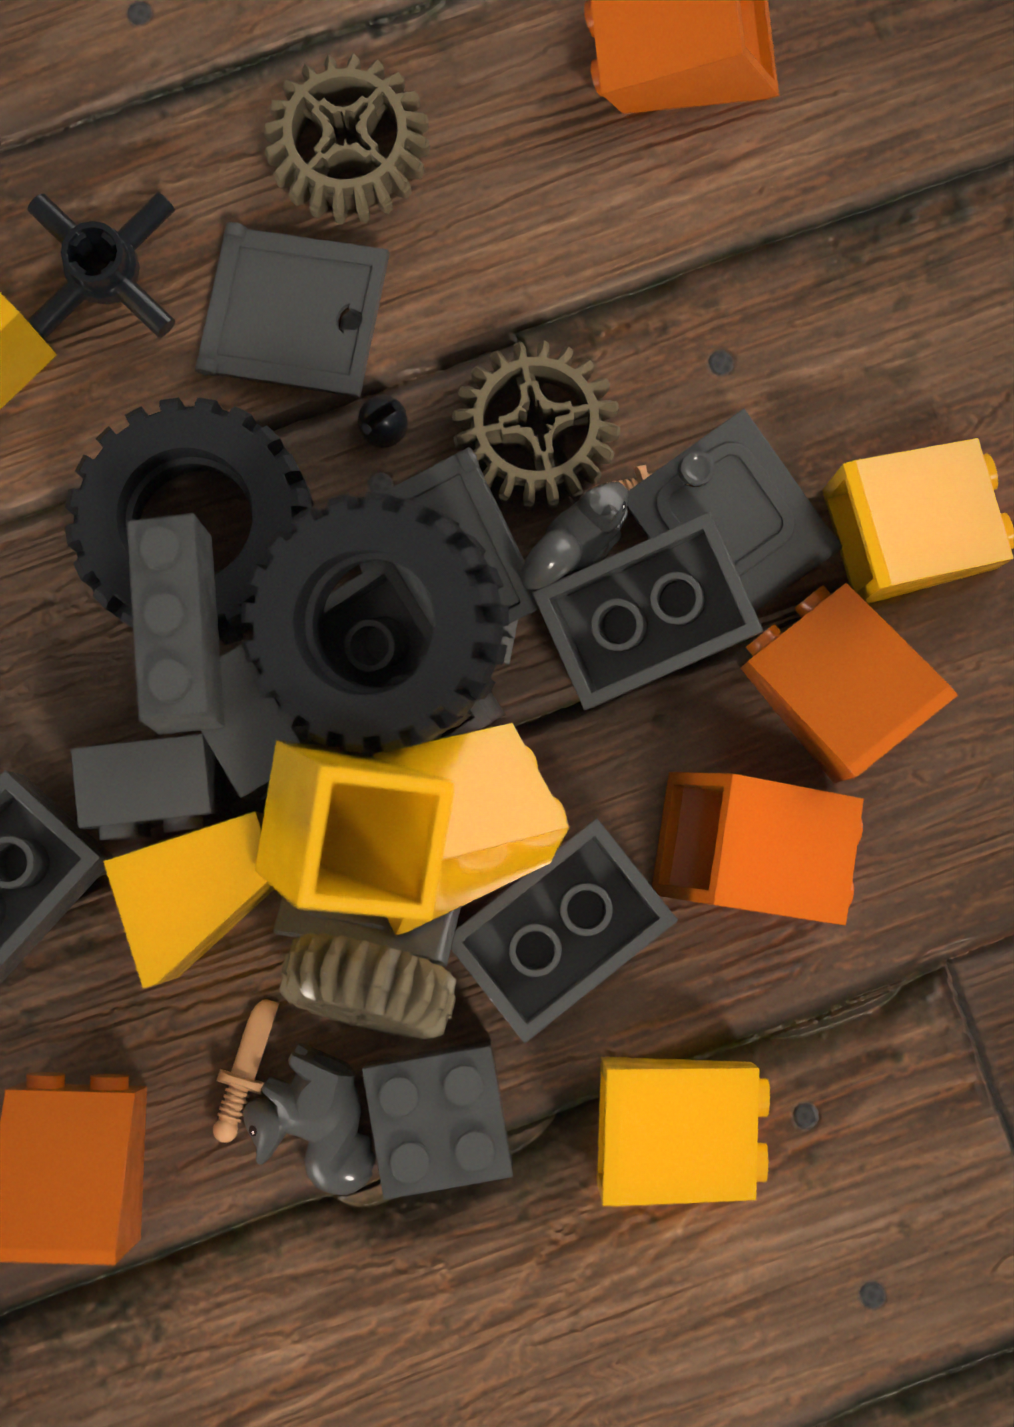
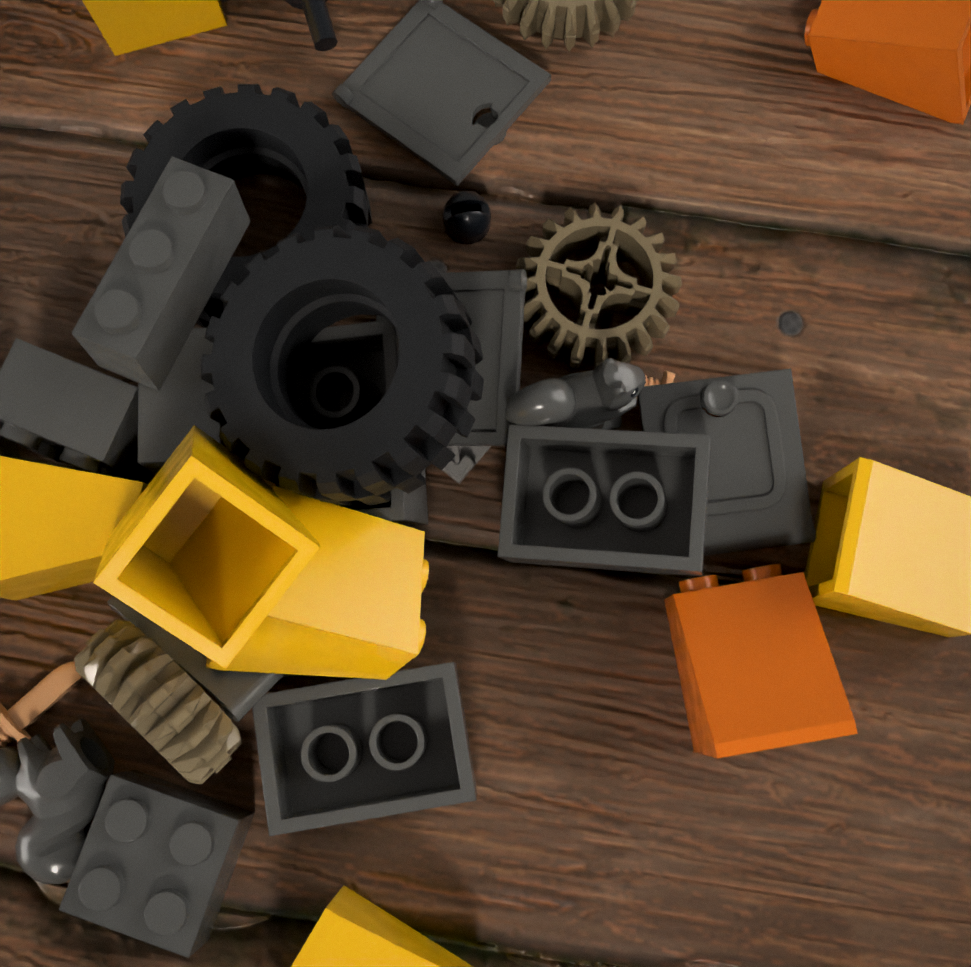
camera: 30 degrees right, 5 degrees down
orange slope [652,772,864,926] -> none

